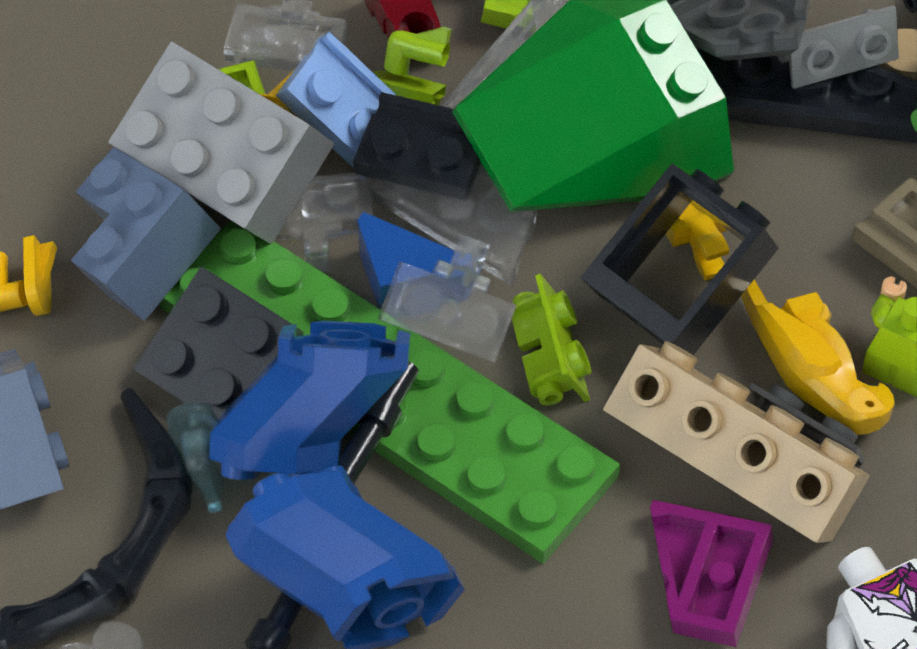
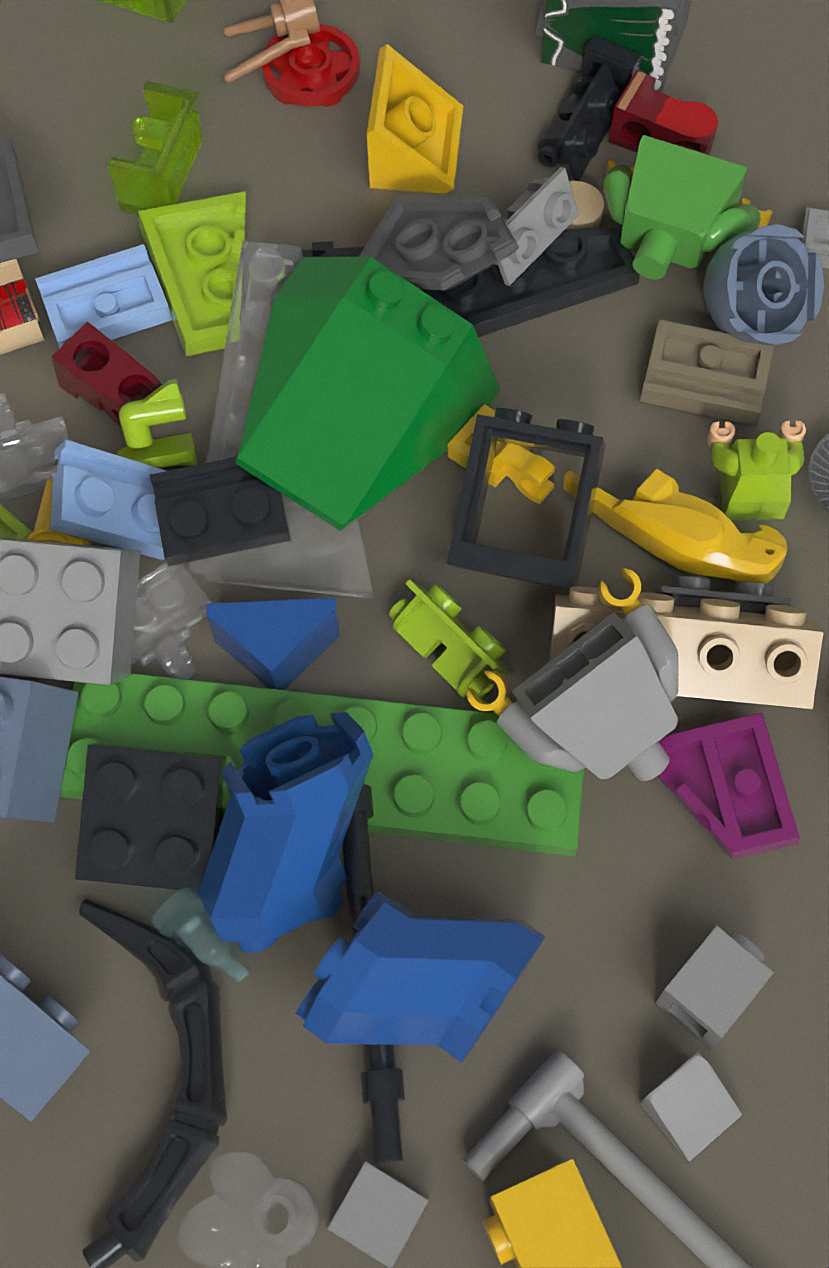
camera: 30 degrees left, 10 degrees up
clear hinge [378,235,517,363] -> none
none -> light grey torso [467,568,679,781]

